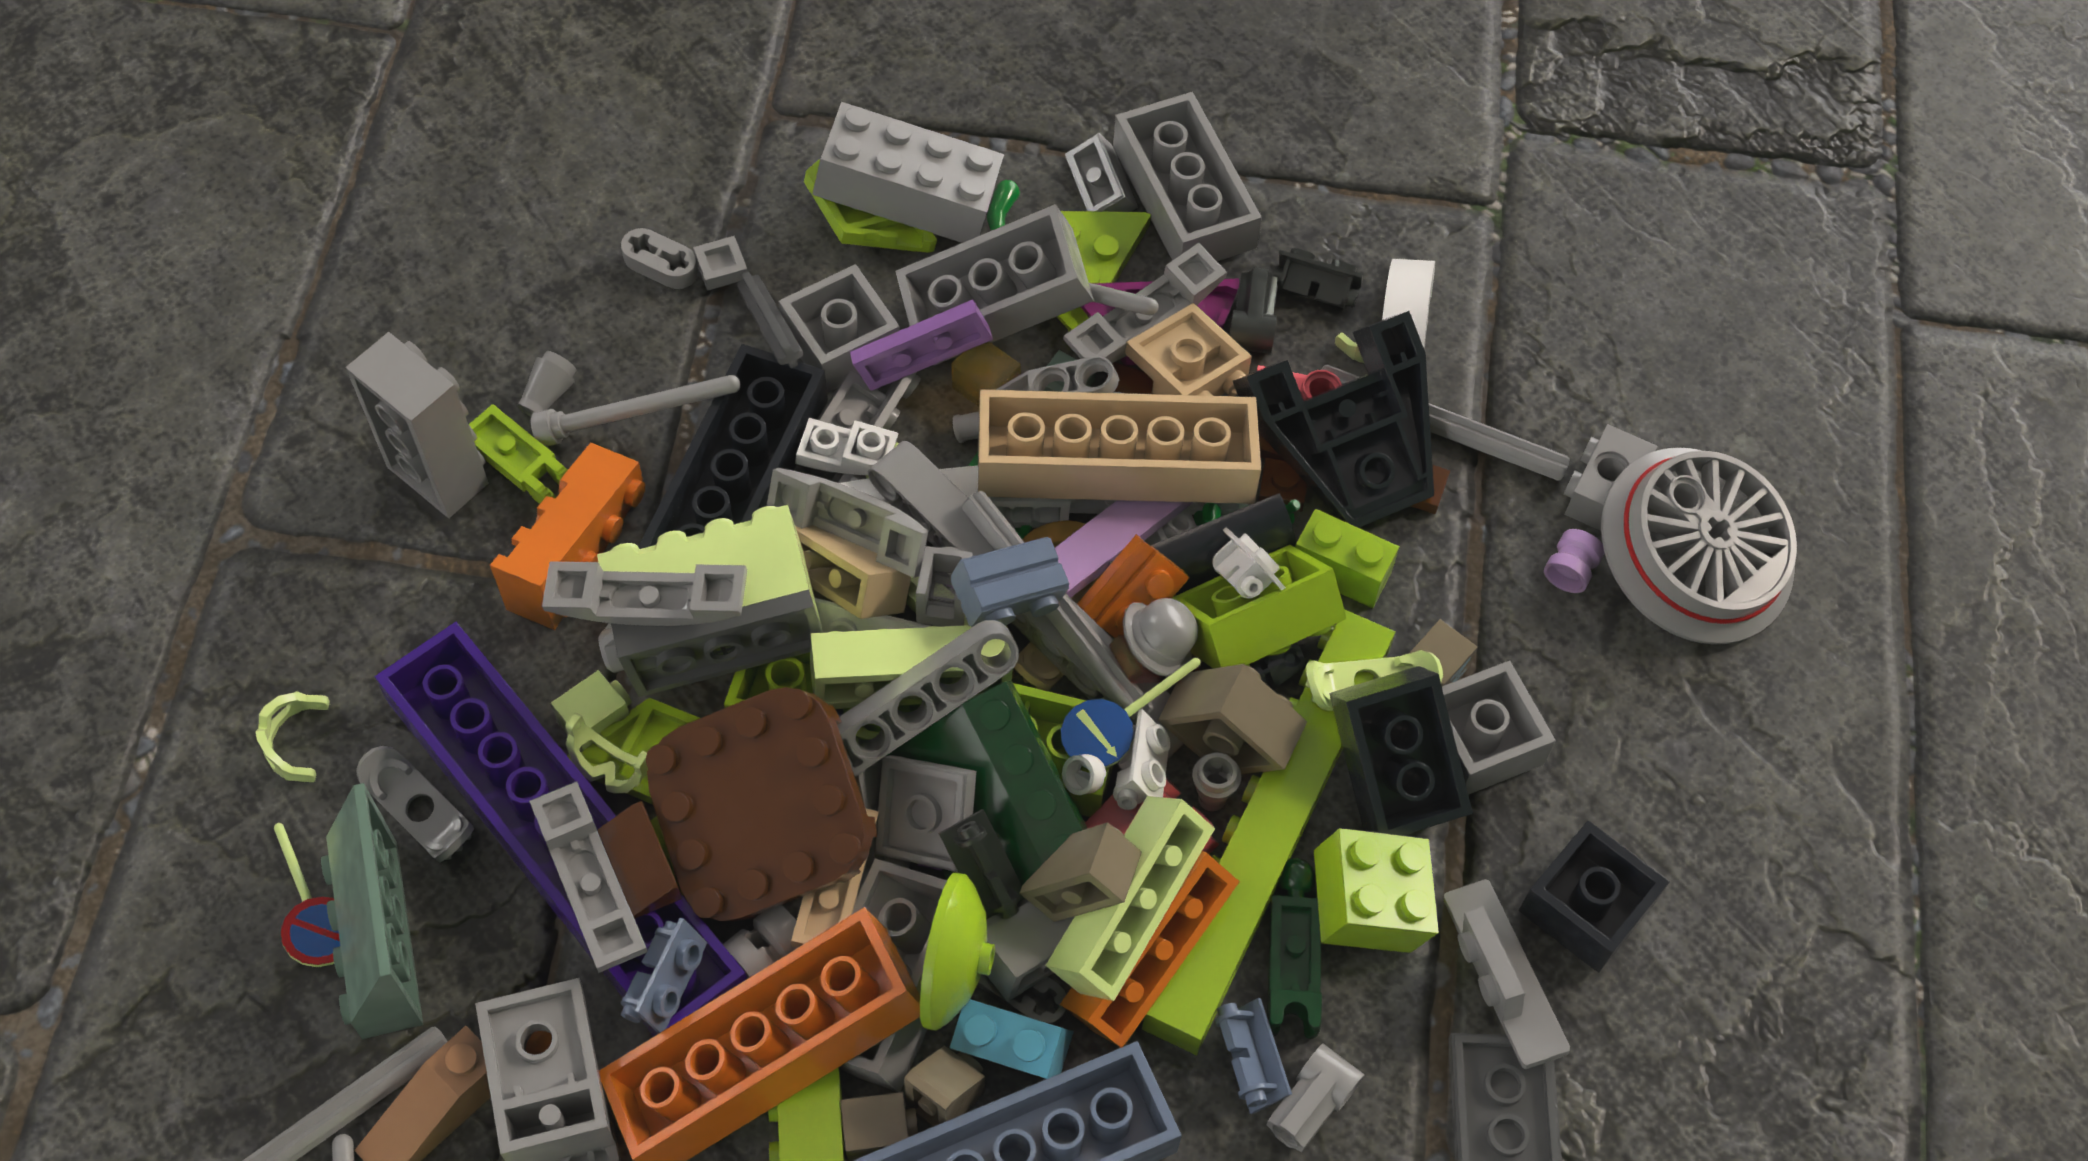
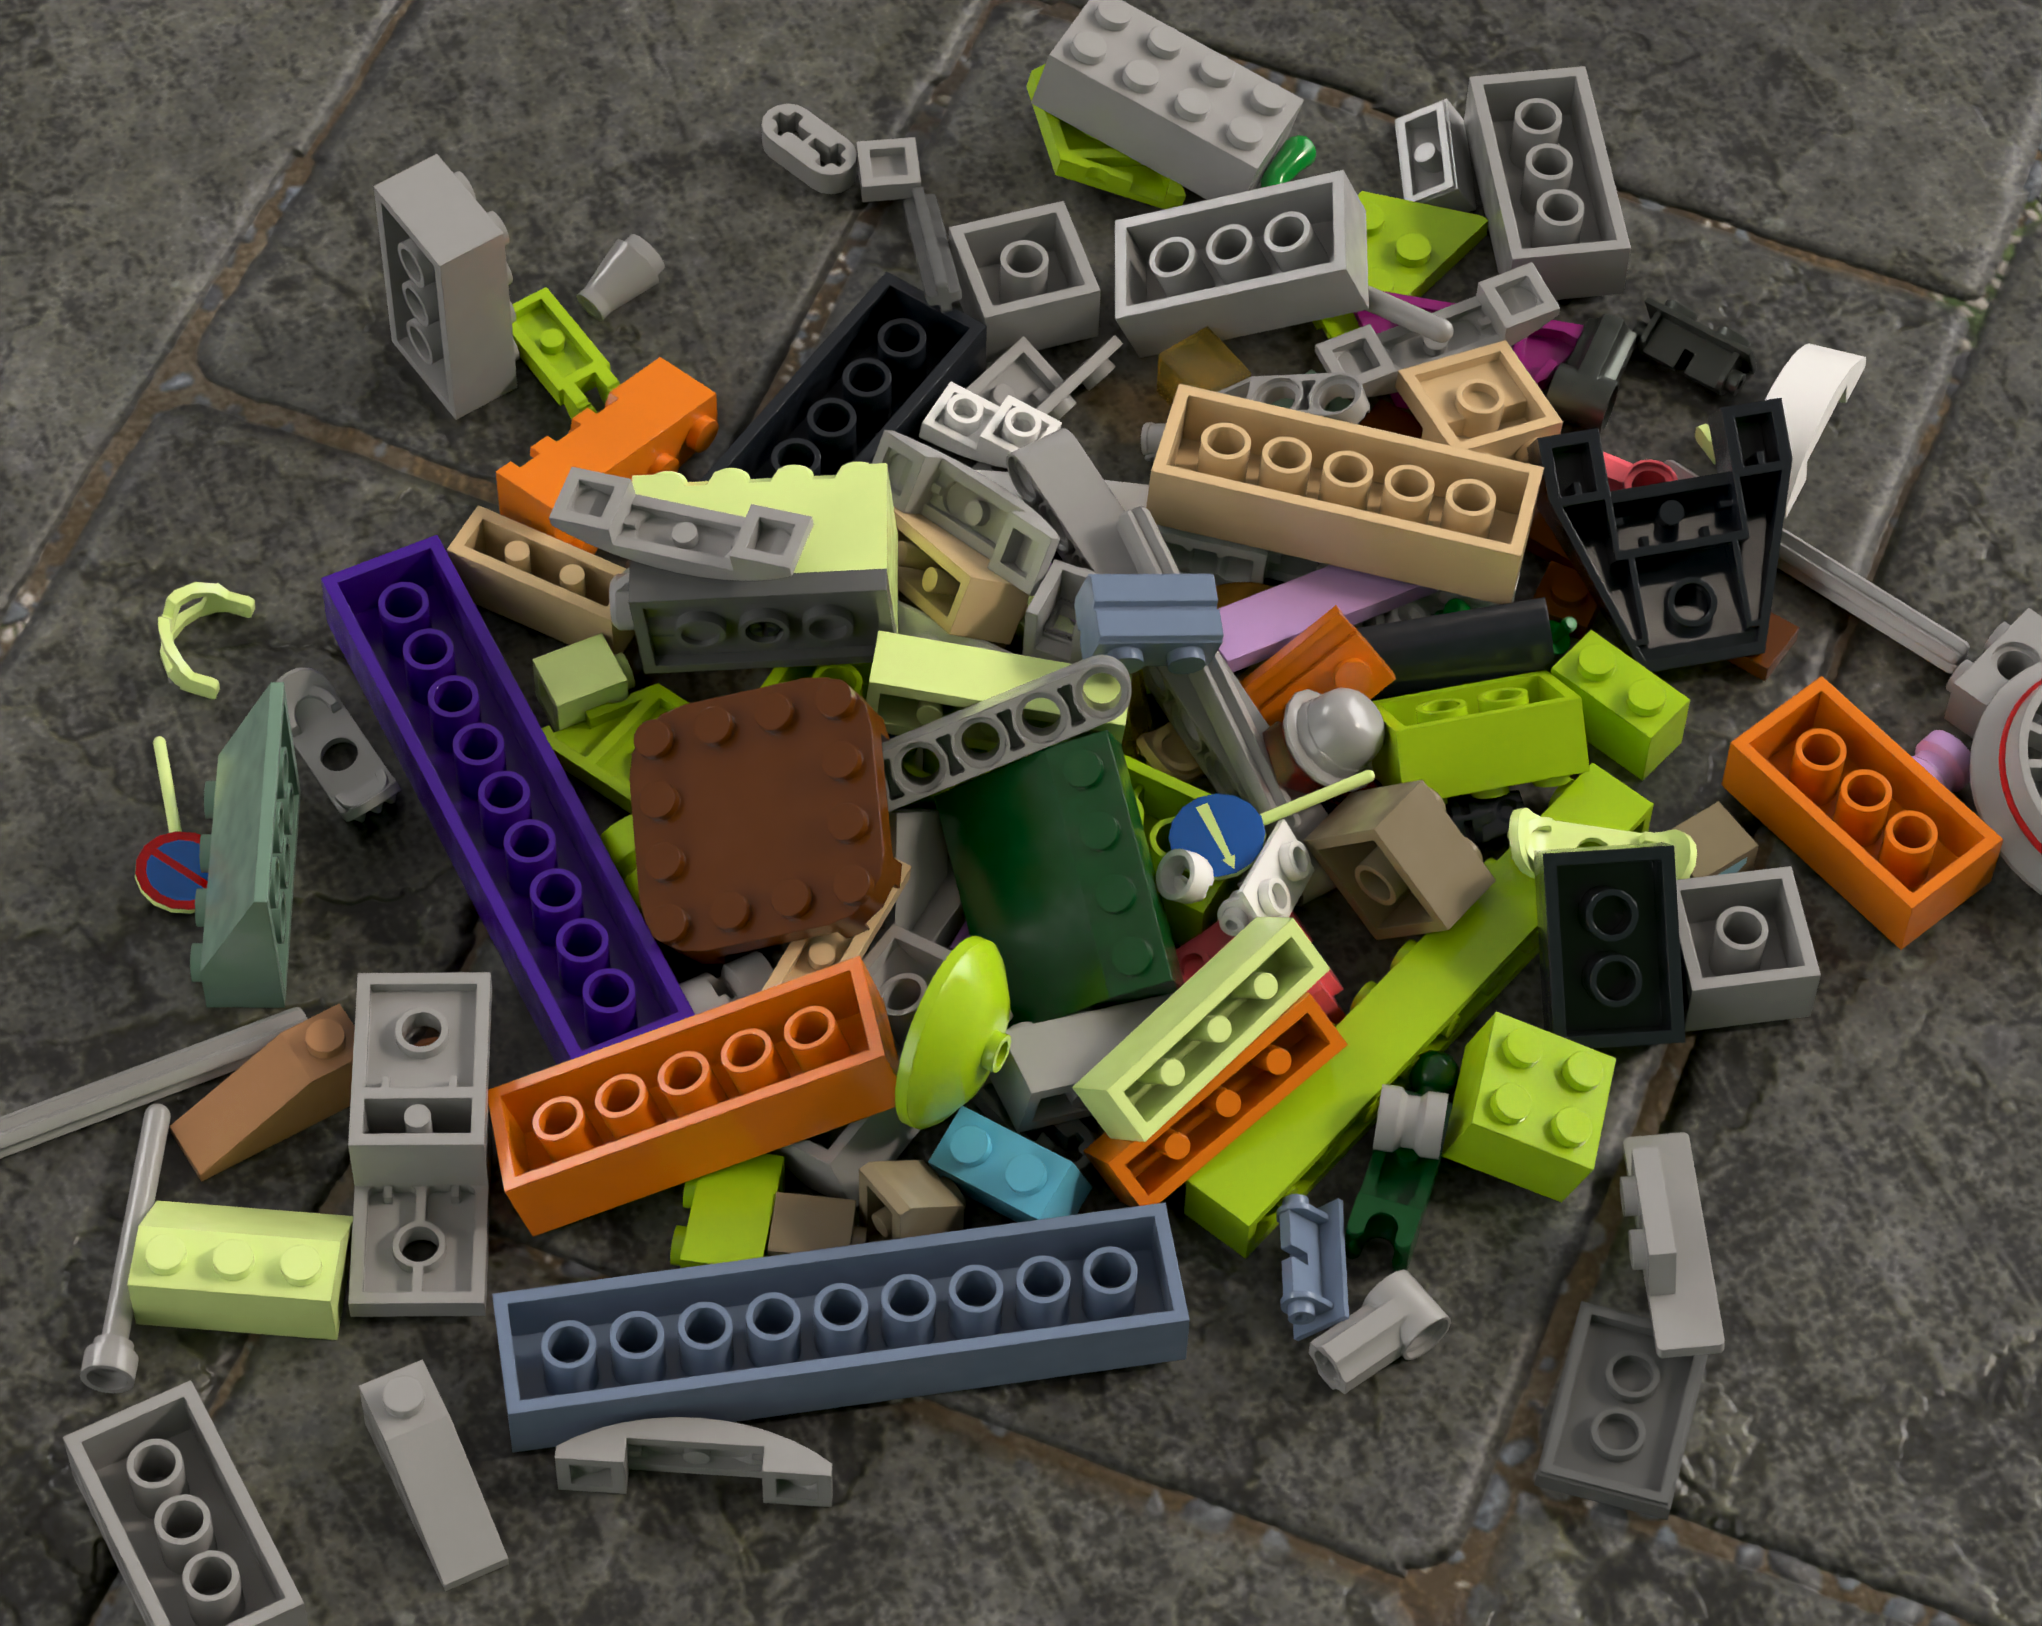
camera: 15 degrees right, 5 degrees down
light grey slope [529,782,648,973] -> none
light grey piece [531,375,740,447] -> none
yellowish green helmet [565,713,648,793] -> none
reddish brown slope [597,801,682,919] -> none
sand blue hinge [620,918,707,1033] -> none
medium lavender plate [850,299,993,391] -> none
light grey plate [875,755,976,872] -> none
pearl dark grey hinge [938,809,1024,919] -> none
dark tan slope [1019,822,1142,922] -> none
light grey cone [1192,753,1241,811] -> none
white hinge [1213,527,1286,598] -> none
black brick [1518,820,1670,973] -> none
none -> tan brick [447,505,635,655]
none -> light grey wheel [1373,1084,1449,1160]
none -> orange brick [1721,676,2003,950]

